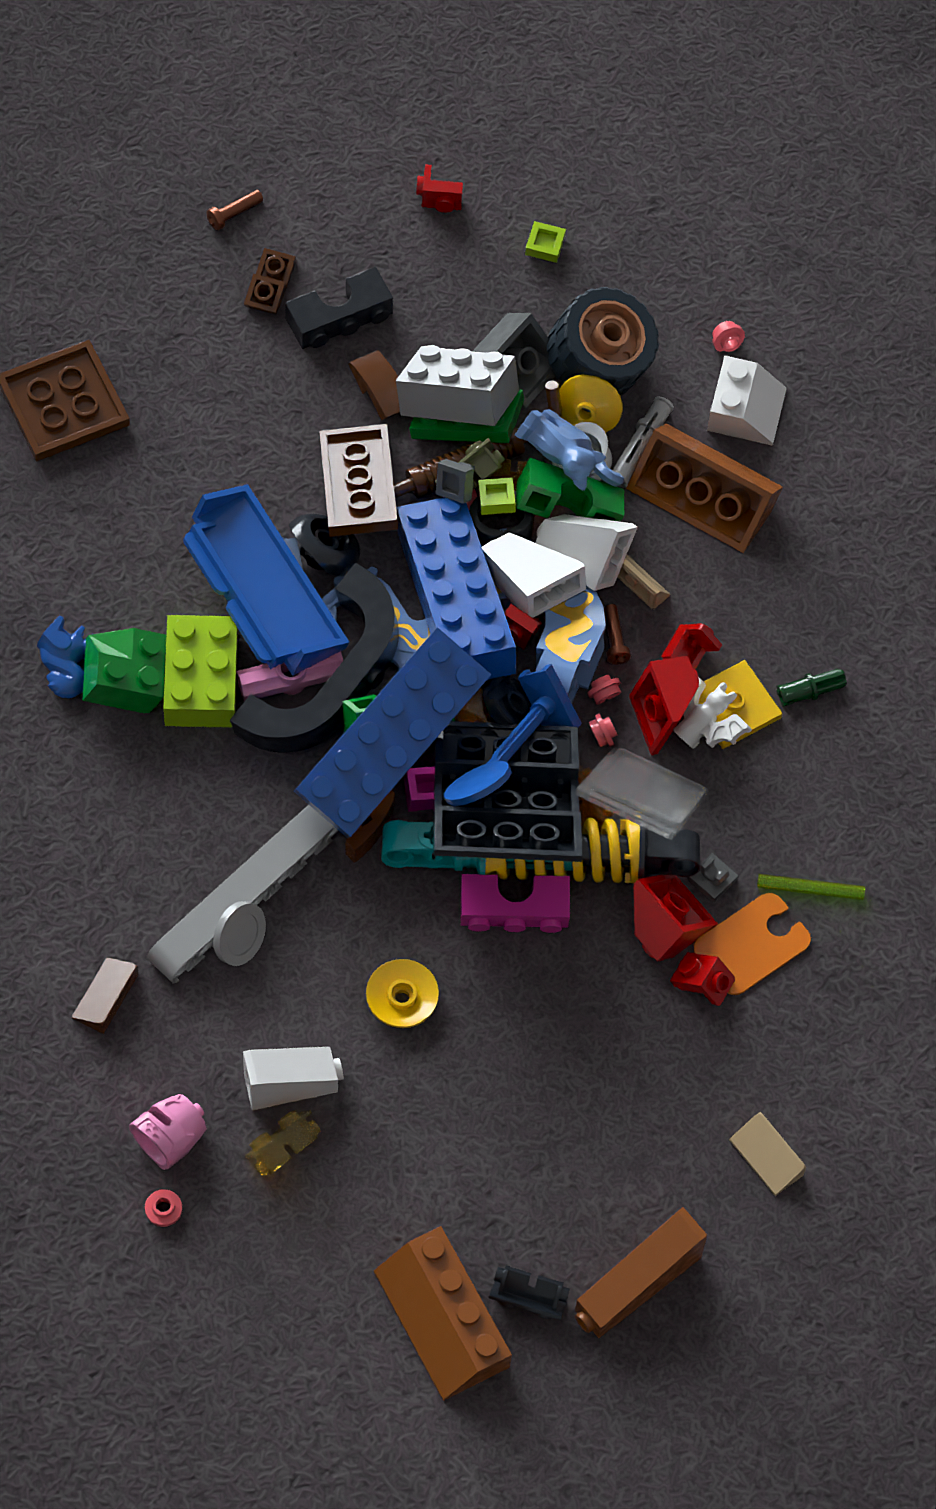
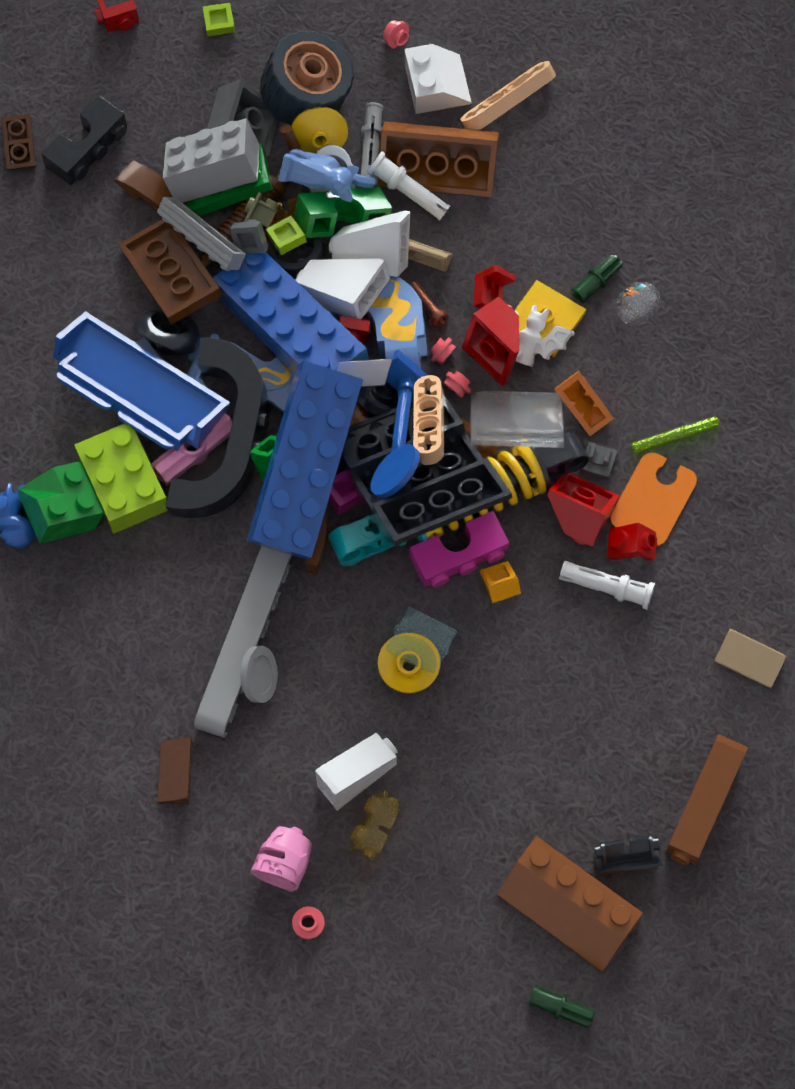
camera: 20 degrees left, 5 degrees up
none -> light grey piece [157,197,246,271]
none -> white sticker [337,359,392,386]
none -> white pin [367,151,450,221]
none -> clear light blue piece [386,606,457,673]
none -> light nougat beam [413,375,444,465]
none -> light nougat beam [461,61,556,130]
none -> light orange slope [480,561,521,603]
none -> dark green axle [528,985,595,1028]
none -> orange slope [554,371,614,436]
none -> white pin [559,561,655,610]
none -> clear head [616,282,660,325]

